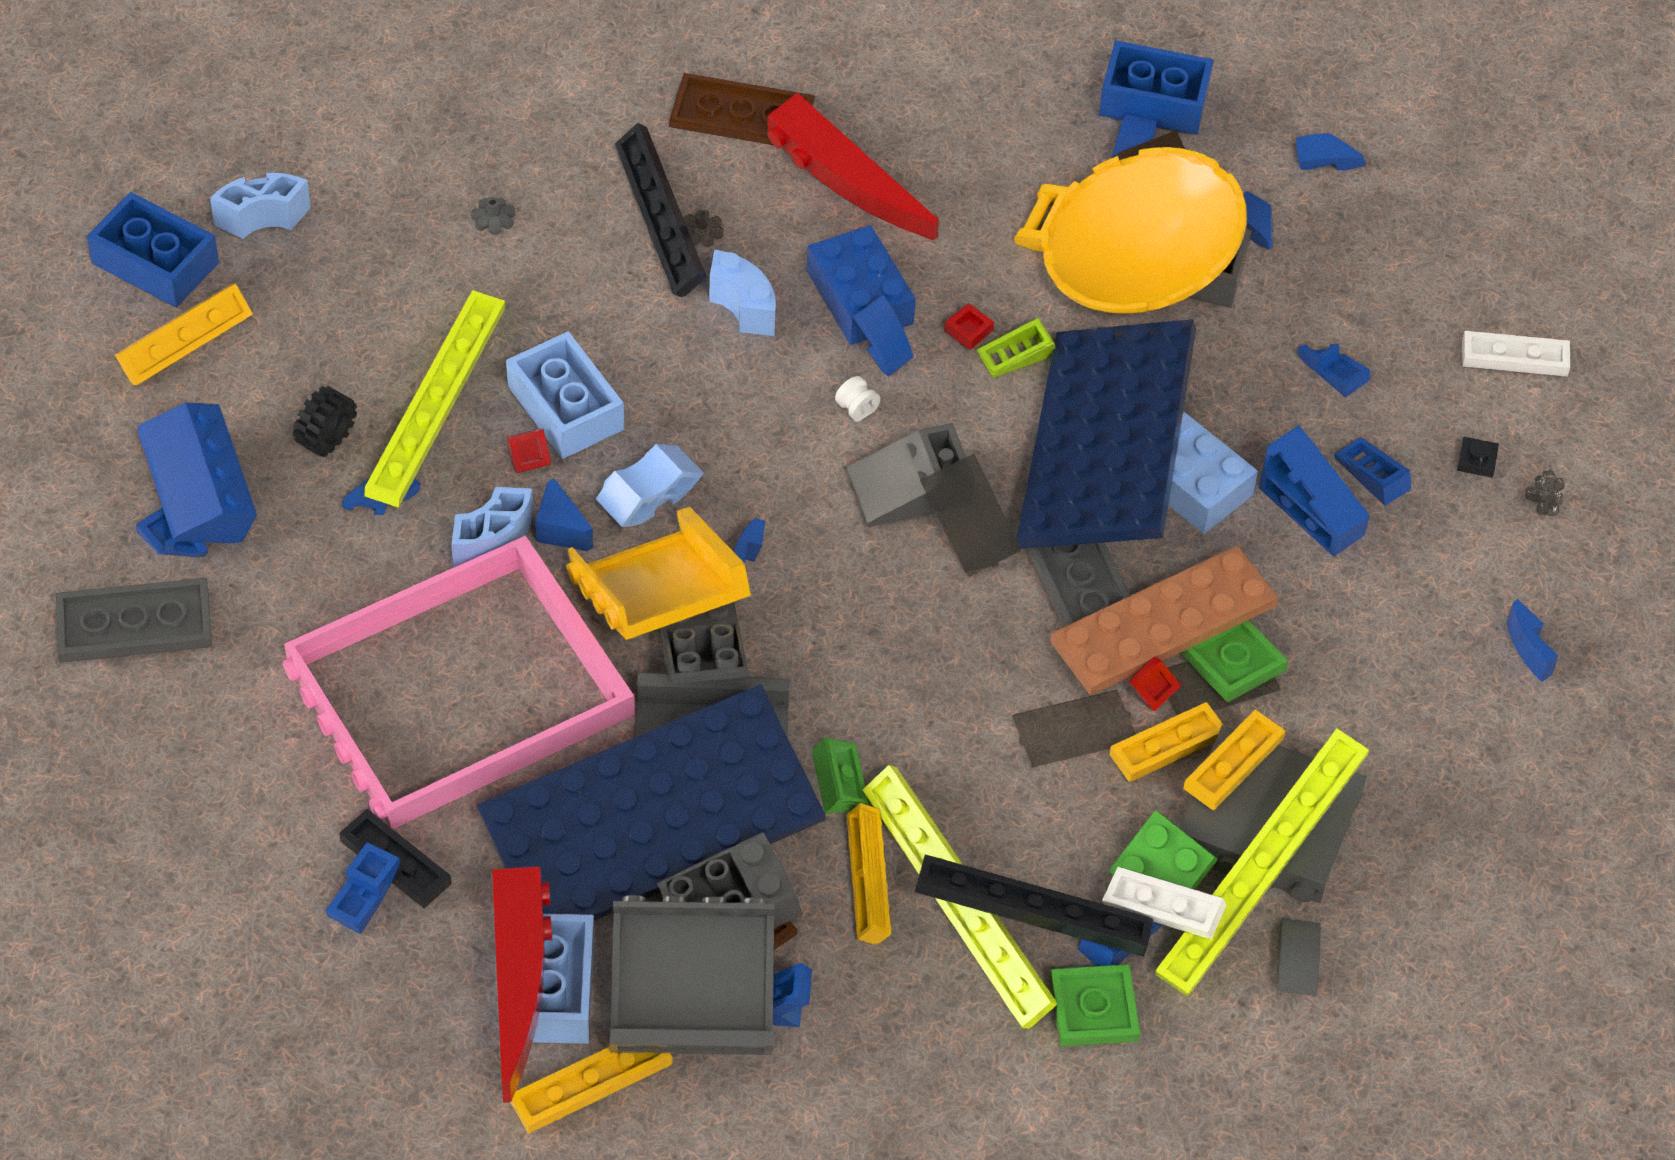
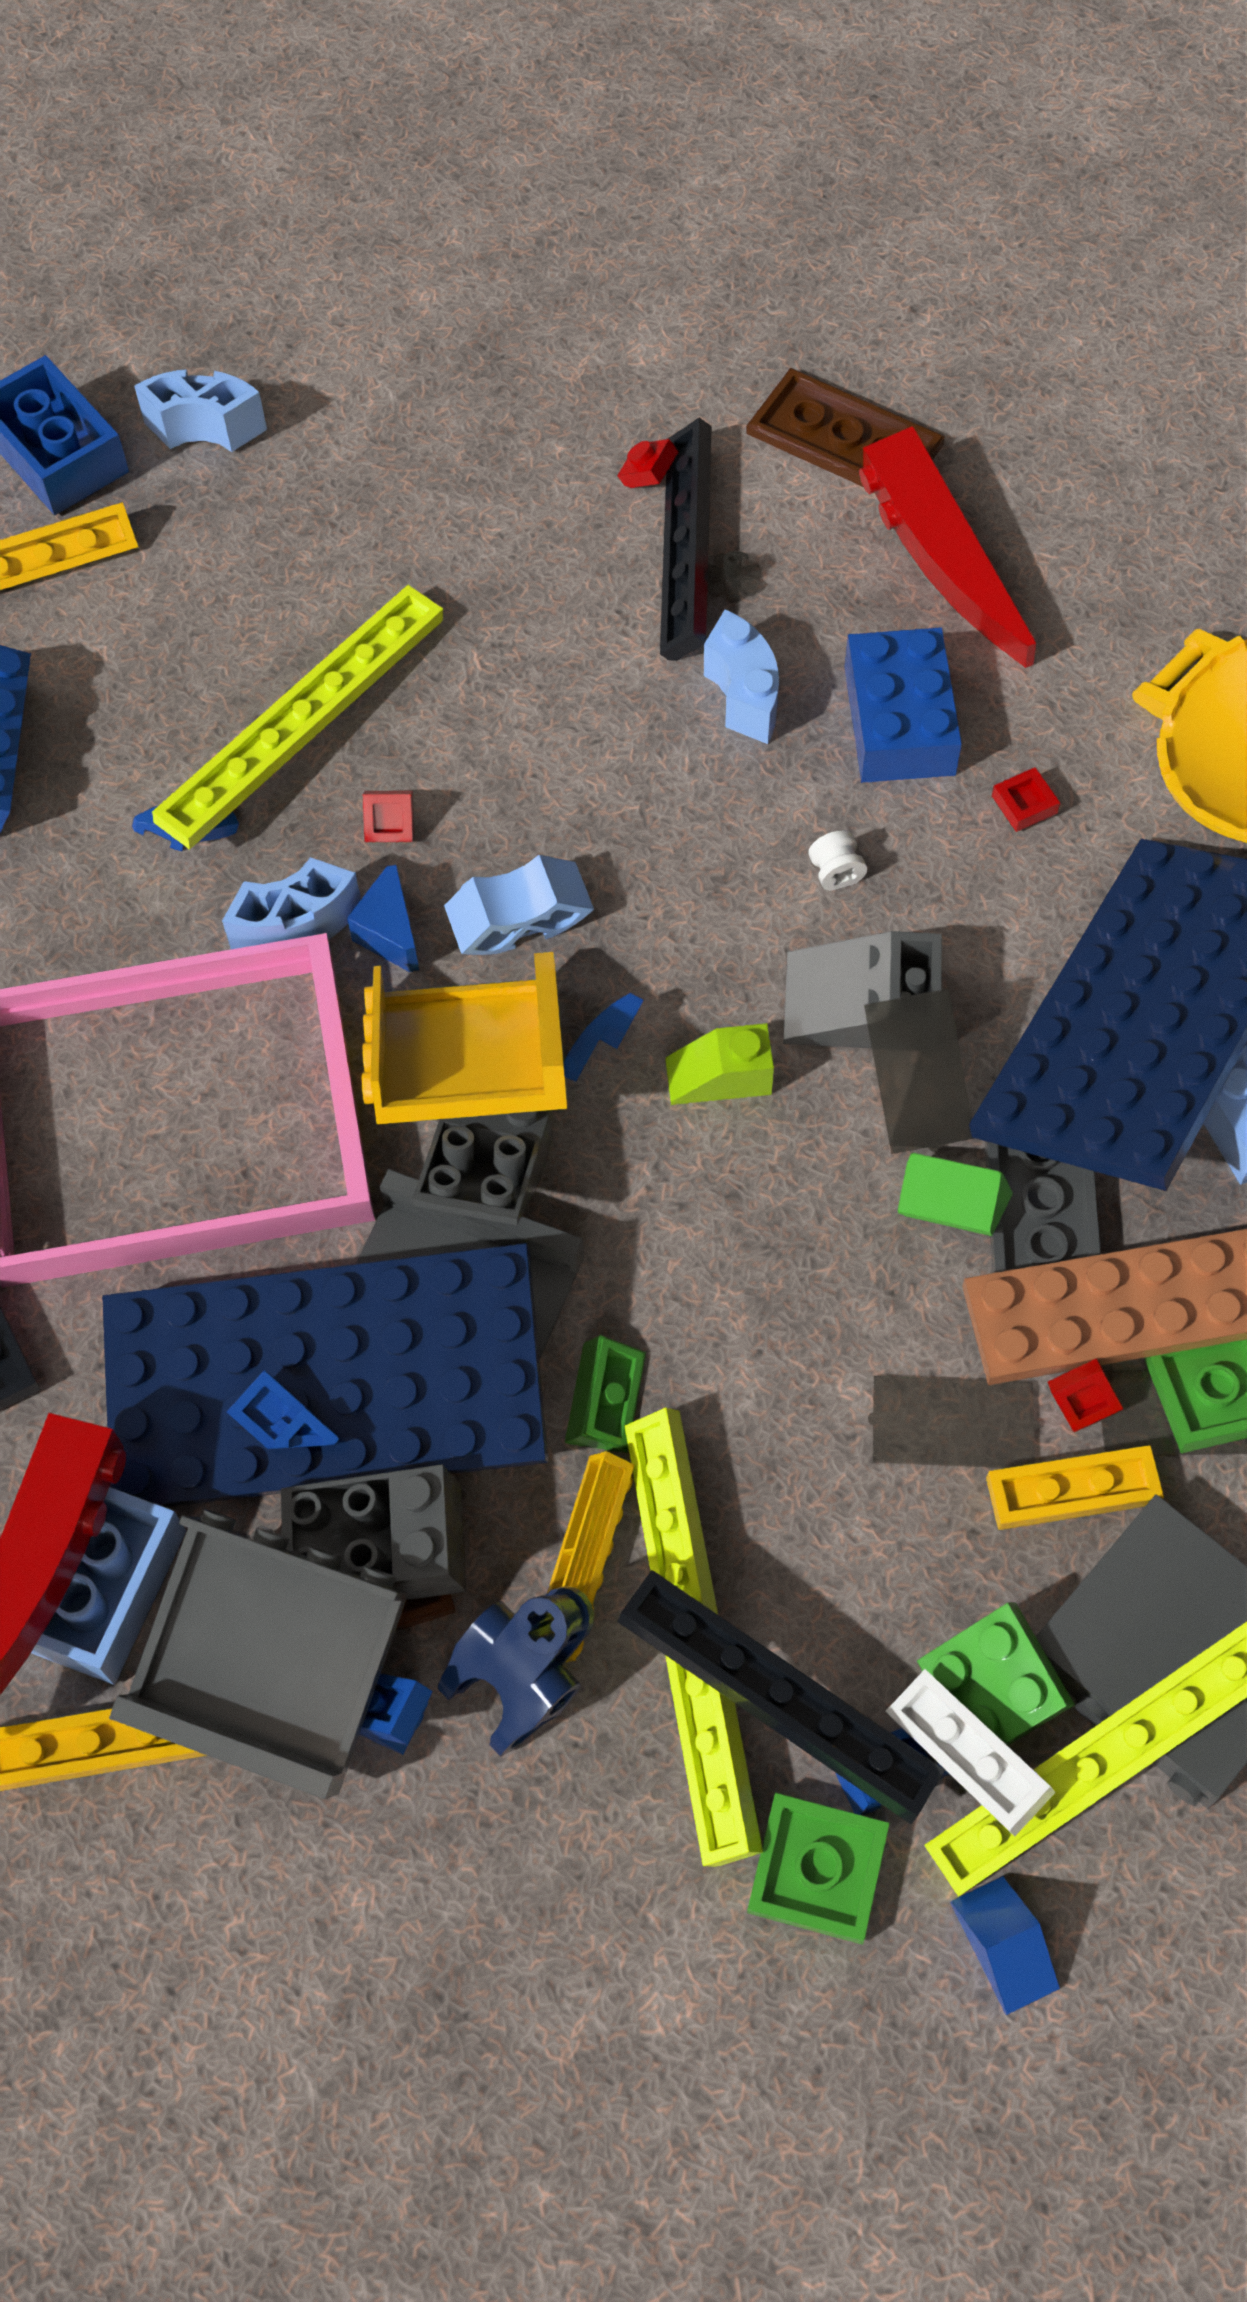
camera: 25 degrees right, 10 degrees up
black tyre [293,386,357,457] -> none
dark grey plant [471,197,516,234] -> none
light blue brick [506,331,624,459] -> none
blue slope [852,295,914,376] -> none
lime slope [976,318,1056,378] -> none
yellow plate [1183,709,1286,811] -> none
dark grey slope [1277,918,1321,996] -> none
none -> blue slope [227,1370,340,1449]
none -> dark blue piece [437,1586,594,1757]
none -> red plate [617,439,678,488]
none -> lime slope [665,1023,774,1105]
none -> bright green slope [897,1153,1013,1236]
none -> blue slope [950,1876,1060,2015]

